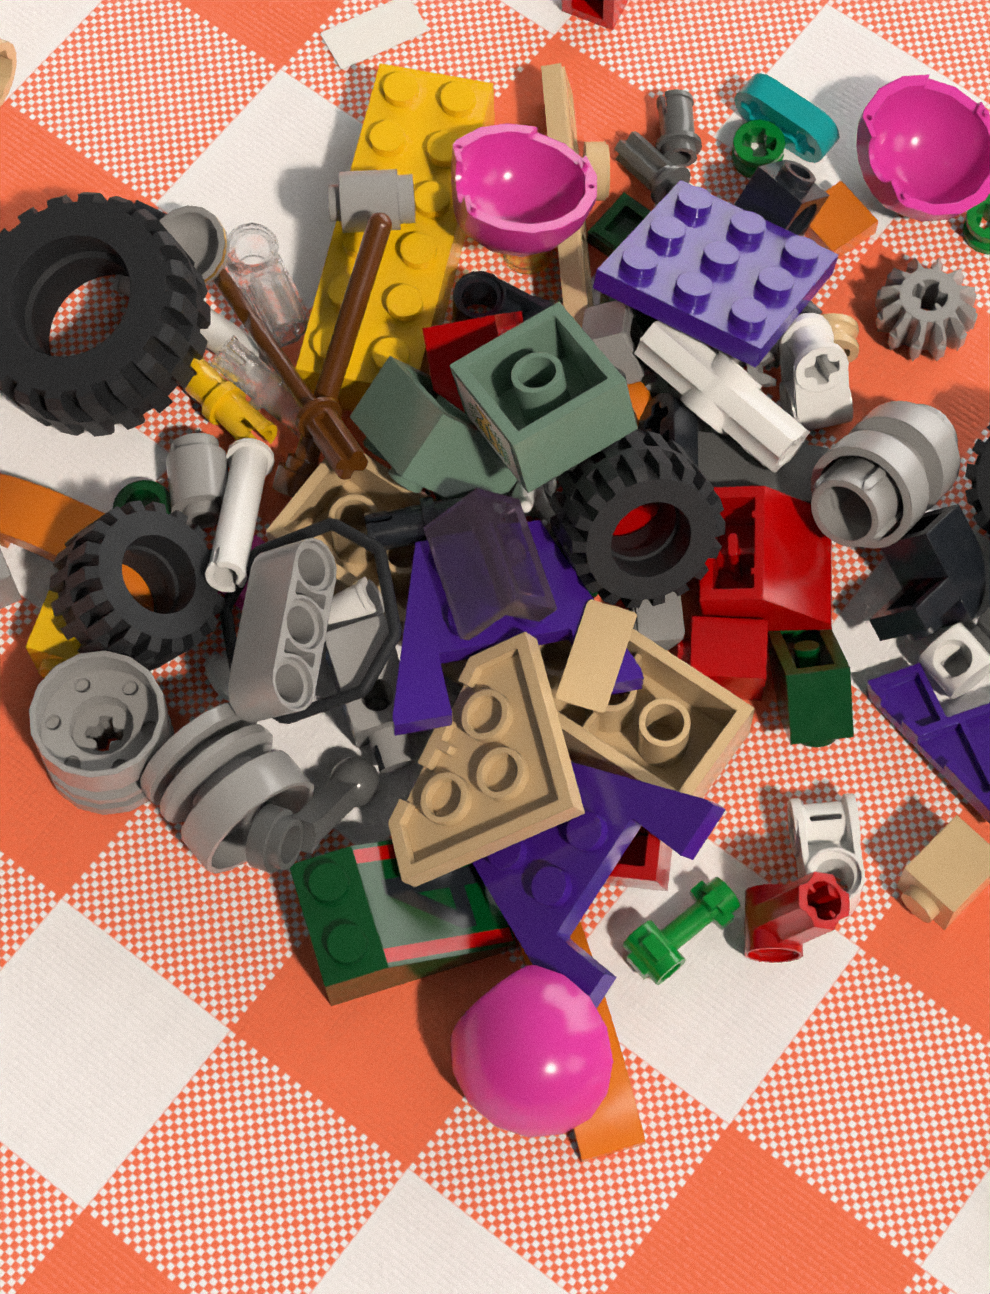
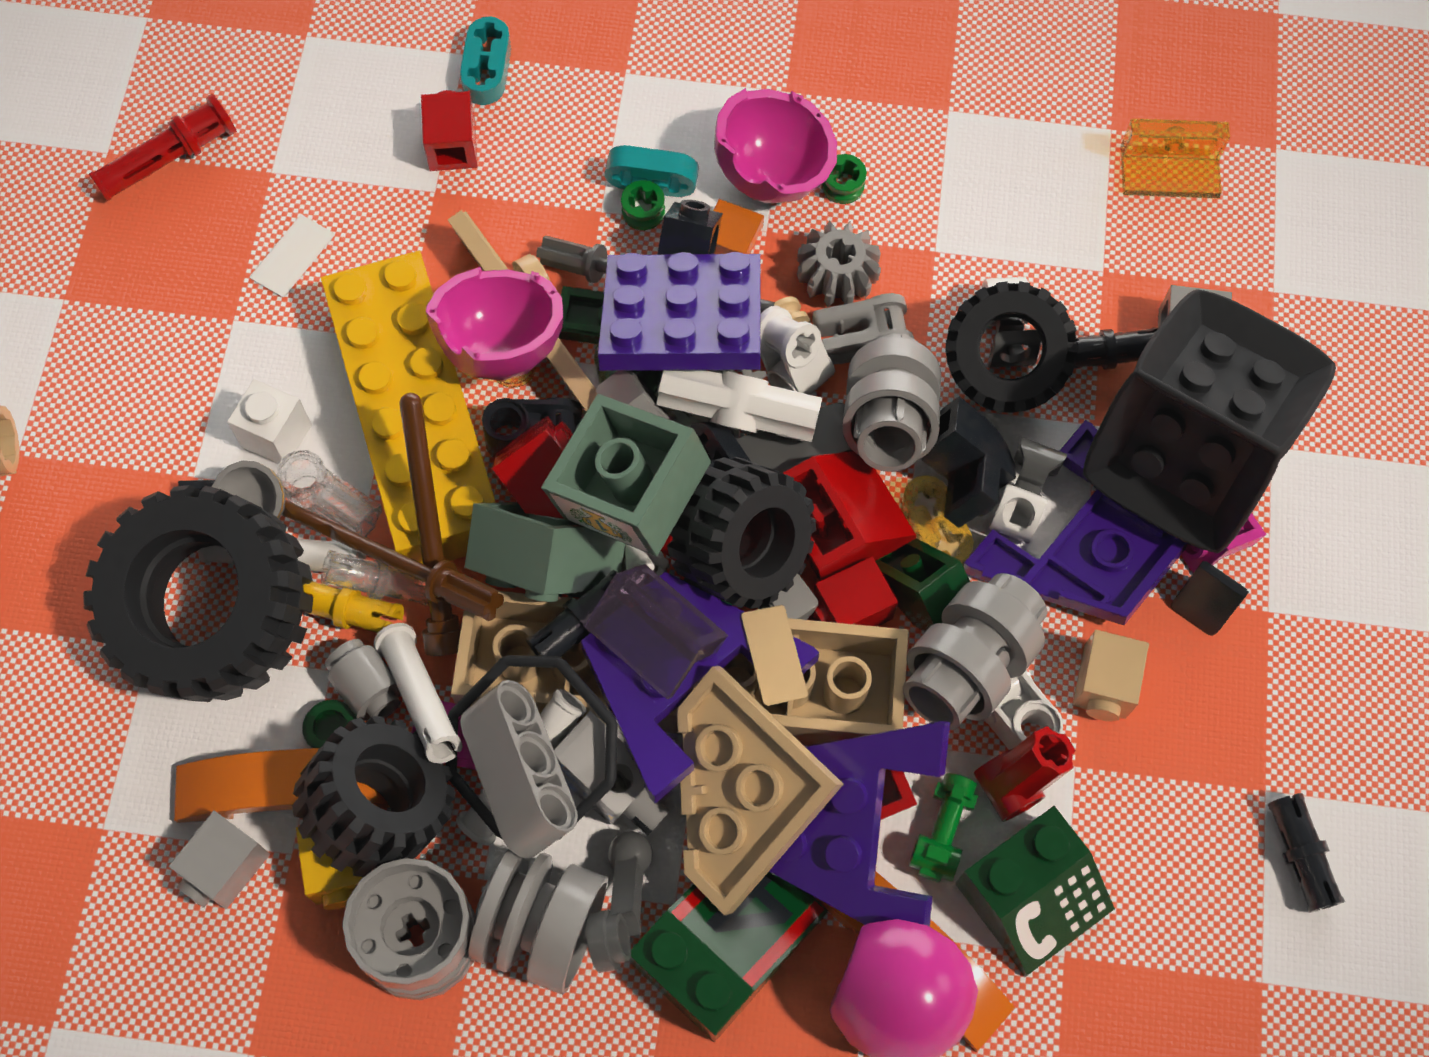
camera: 35 degrees left, 0 degrees up
light grey brick [328,169,415,233] -> none
dark grey pin [655,89,702,167] -> none
none -> white brick [227,379,312,468]
none -> light grey piece [812,293,914,365]
none -> clear yellow beam [901,475,974,567]
none -> light grey piece [903,573,1048,730]
none -> dark green slope [955,806,1115,977]

